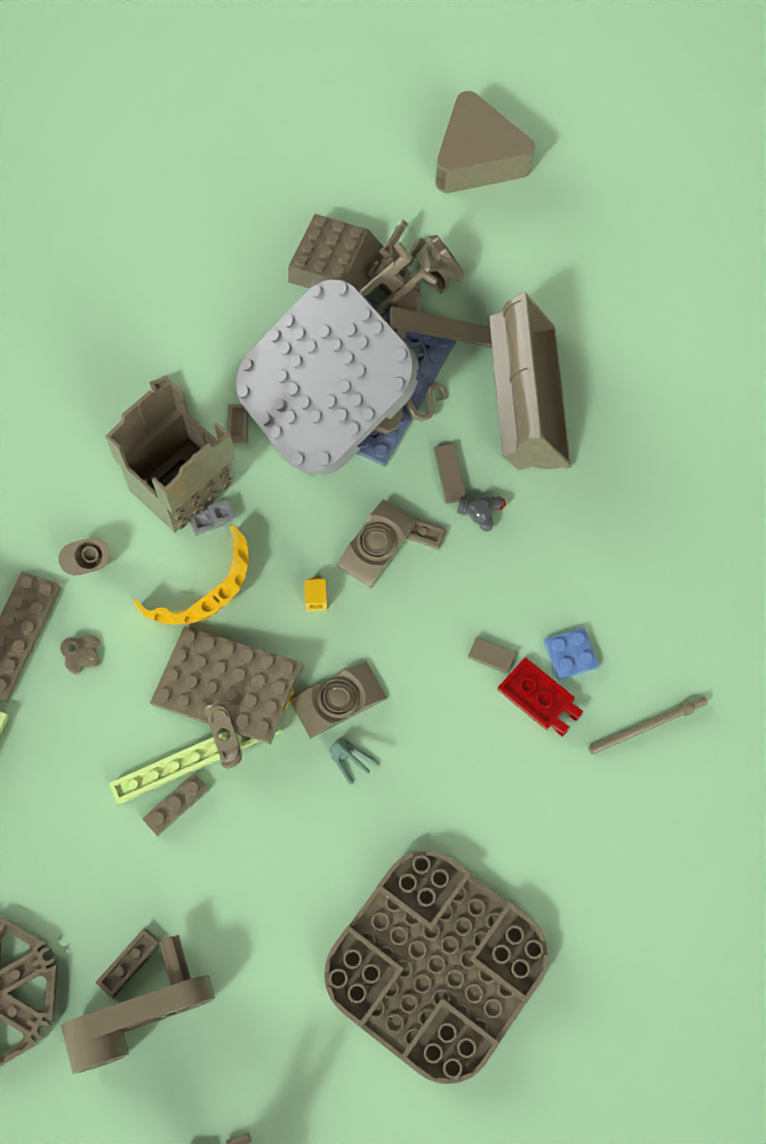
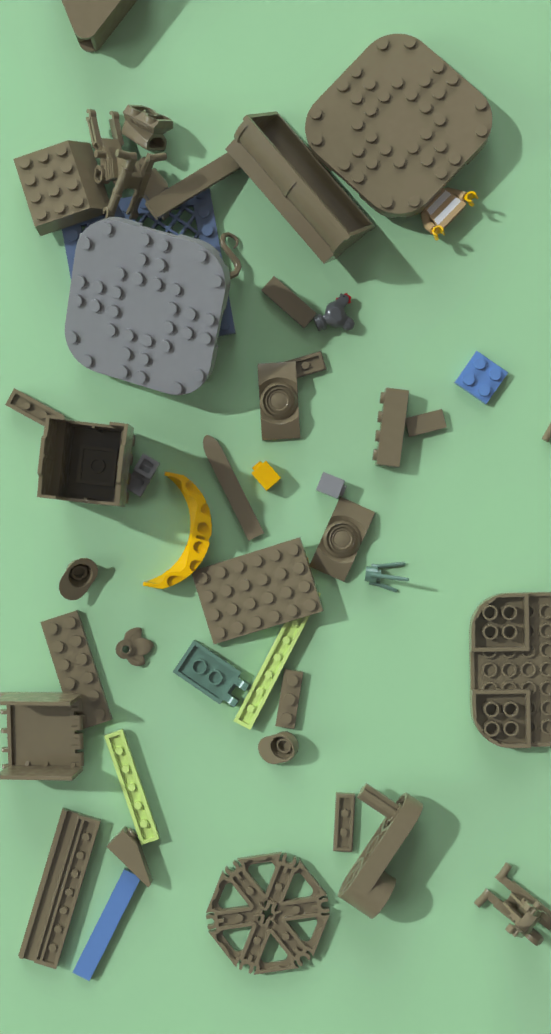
camera: 30 degrees left, 20 degrees up
dark tan piece [204,703,242,769] -> none
dark tan tile [227,404,249,443] -> none
red tile [497,657,583,737] -> none
none -> sand green tile [173,640,250,707]
none -> dark tan piece [203,435,264,541]
none -> dark tan cap [258,731,299,764]
none -> dark tan plate [305,34,492,219]
none -> light grey brick [316,472,346,499]
none -> dark tan brick [372,388,409,468]
none -> torso [420,187,479,241]

